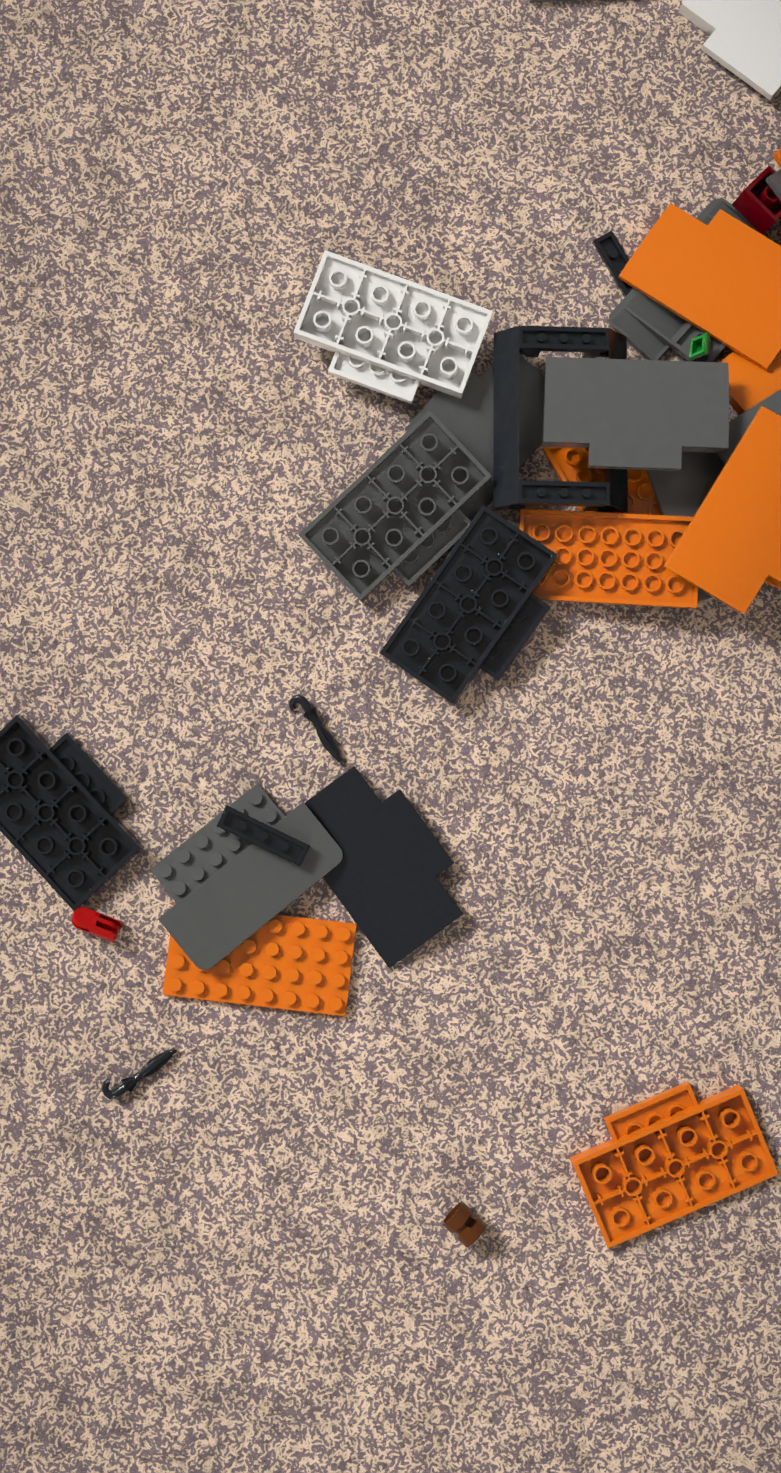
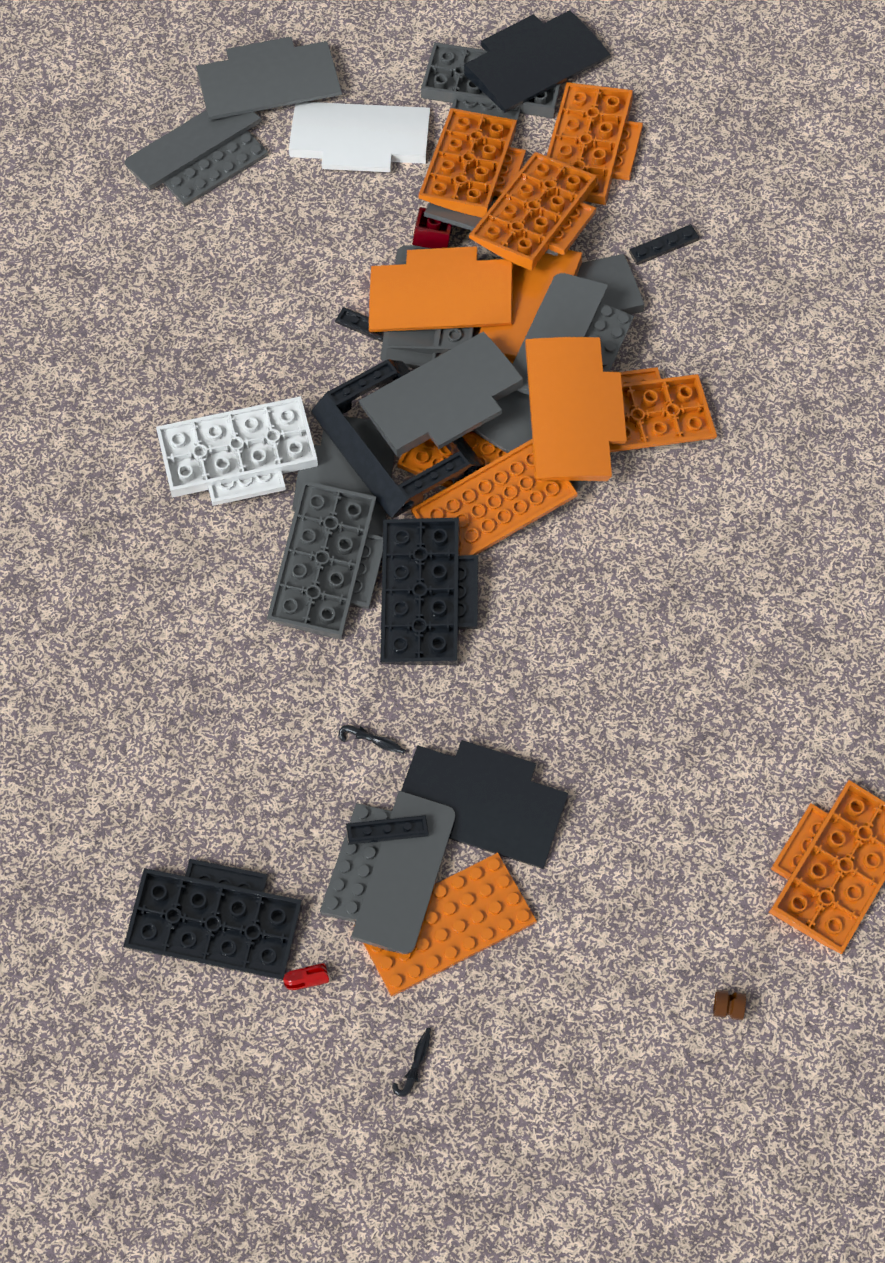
camera: 30 degrees left, 20 degrees down
green slope [689,332,710,361] -> none

